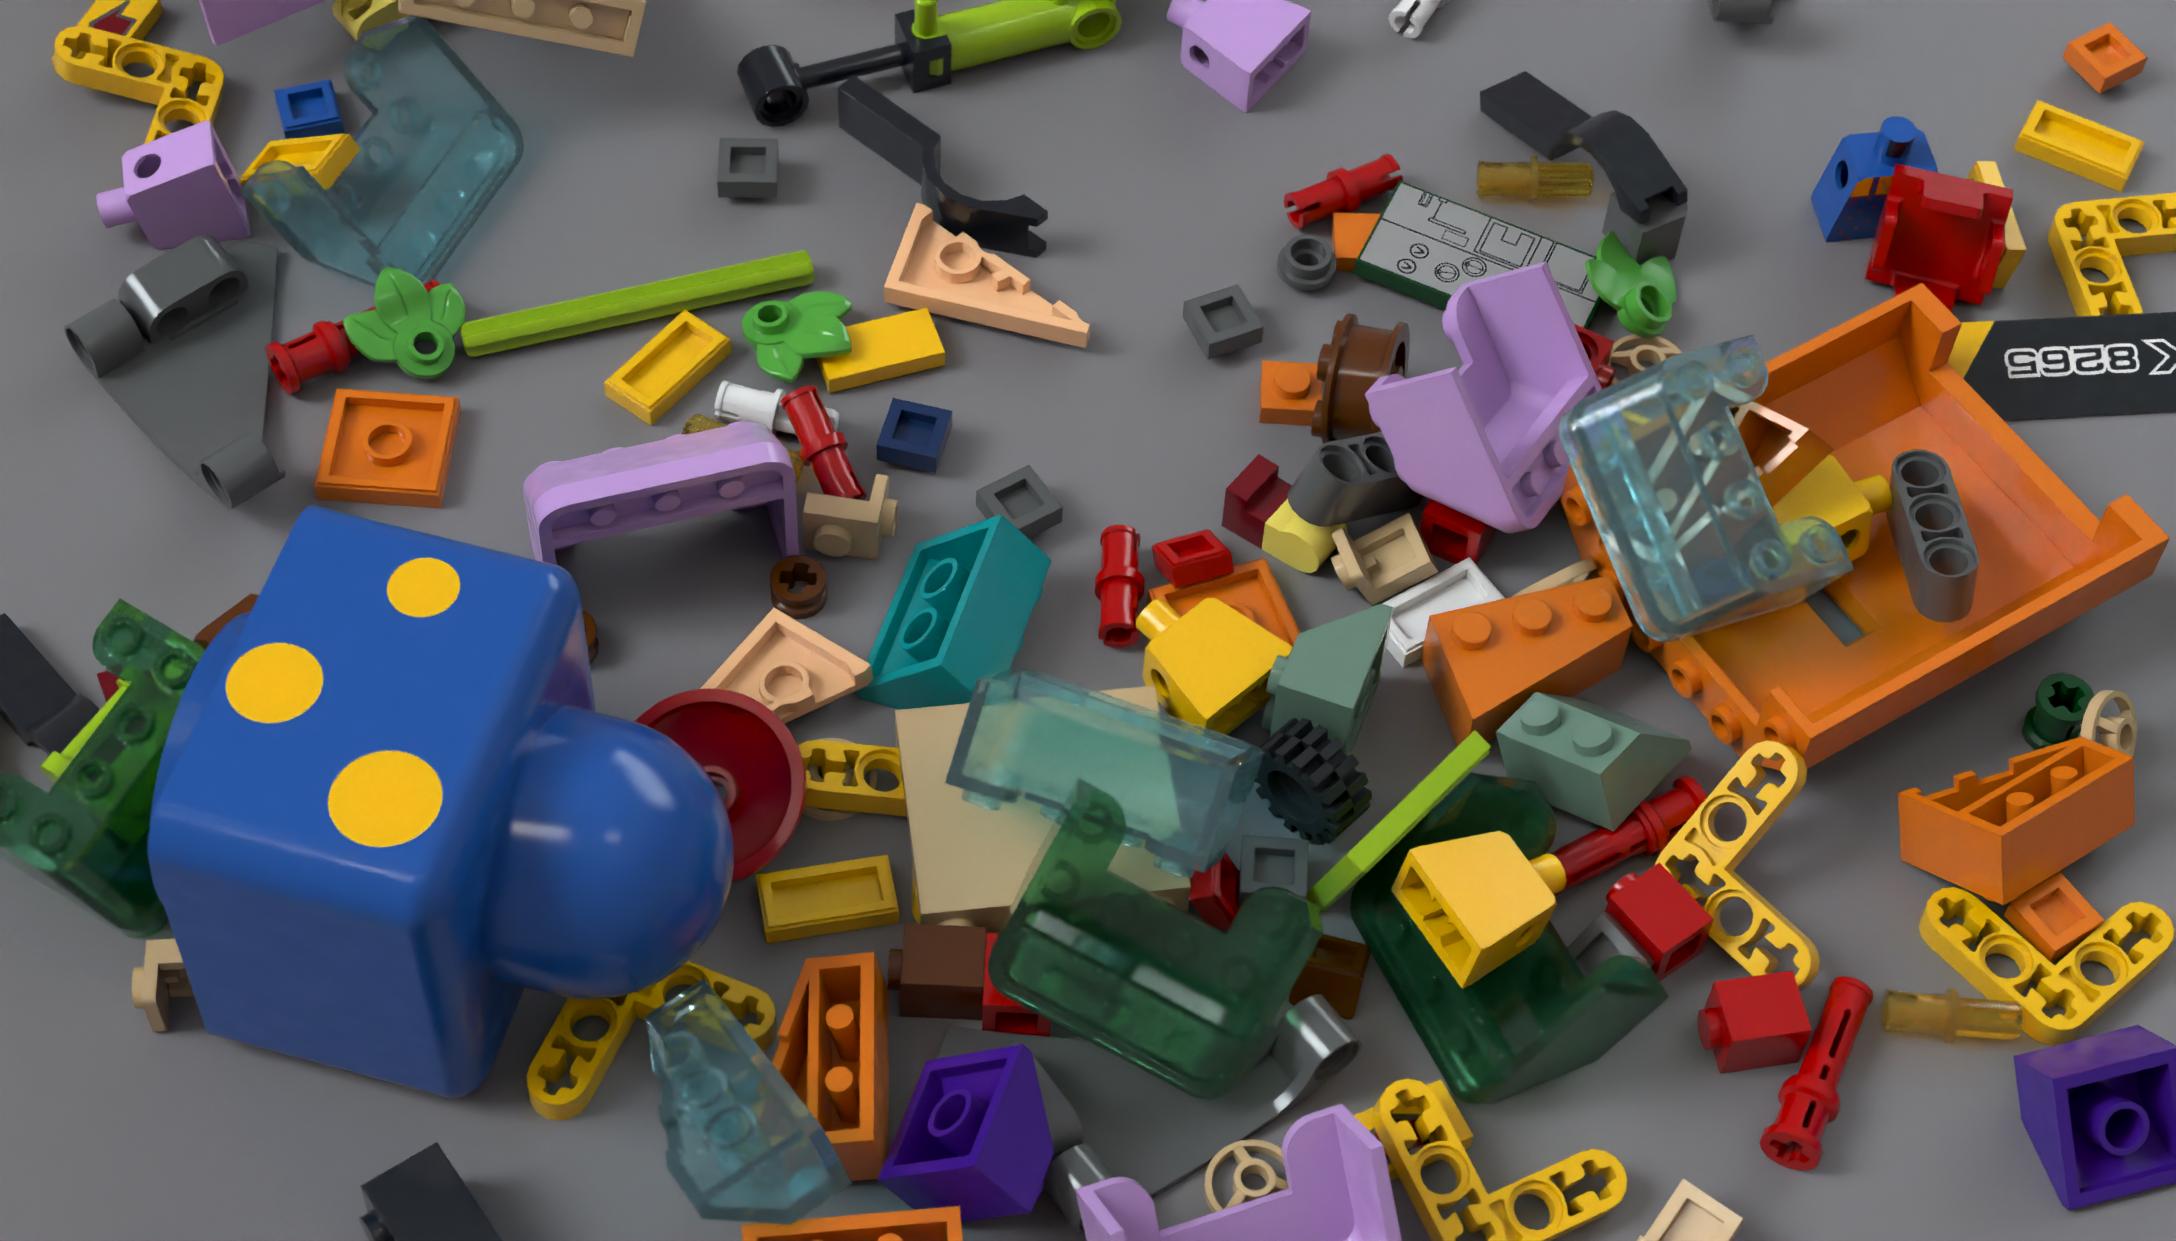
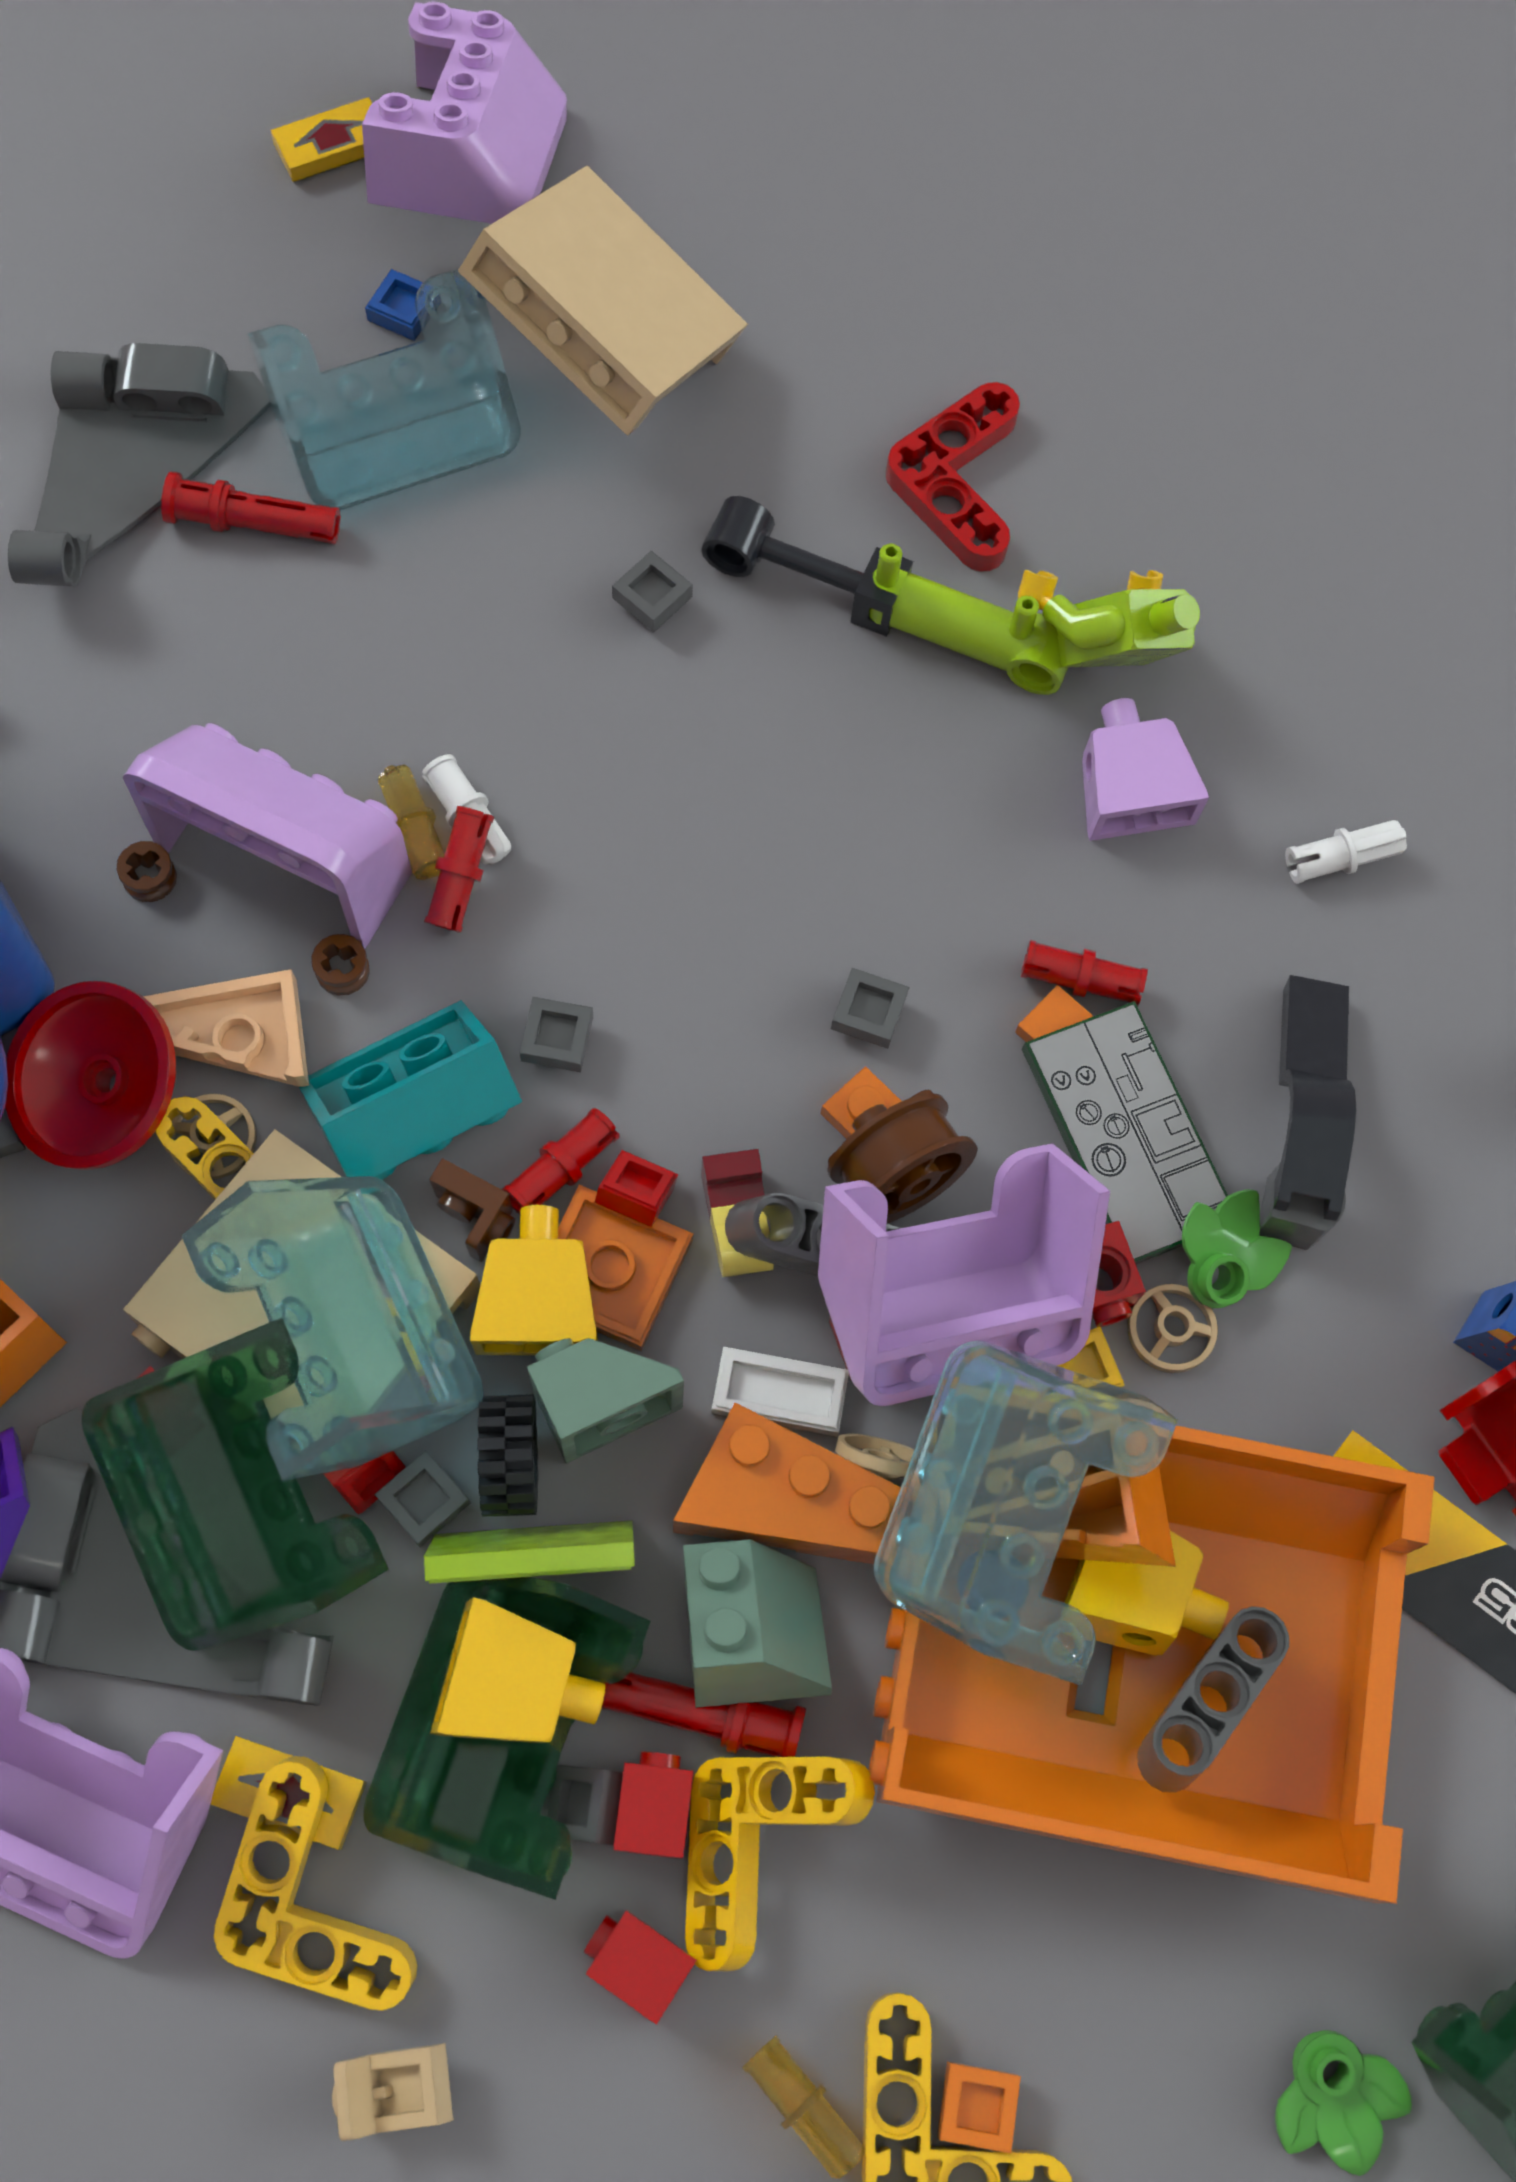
camera: 40 degrees right, 15 degrees up
yellow beam [54,26,224,144] -> none
lavender torso [96,120,251,250] -> none
yellow tile [240,134,361,196] -> none
orange tile [314,388,461,508] -> none
bright green plate [343,268,466,380] -> none
lime axle [461,250,814,358] -> none
yellow tile [604,310,732,426] -> none
bright green plate [741,291,852,382] -> none
yellow tile [756,854,899,944] -> none
tan bracket [802,474,899,560] -> none
yellow tile [816,307,945,393] -> none
black piece [838,75,1048,258] -> none
dark blue plate [876,398,952,473] -> none
light nougat wing [884,203,1090,348] -> none
reddish brown brick [888,923,986,1020] -> none
tan piece [1204,1139,1289,1213] -> none
dark grey plate [1277,234,1337,290] -> none
reddish brown slope [1289,931,1372,1019] -> none
tan bracket [1331,512,1439,606] -> none
clear yellow axle [1477,156,1594,203] -> none
red pin [1759,976,1874,1171] -> none
orange wedge [1898,737,2135,905] -> none
dark green bush [2022,673,2095,750] -> none
tan piece [2080,690,2137,756] -> none
none -> reddish brown bracket [429,1158,516,1262]

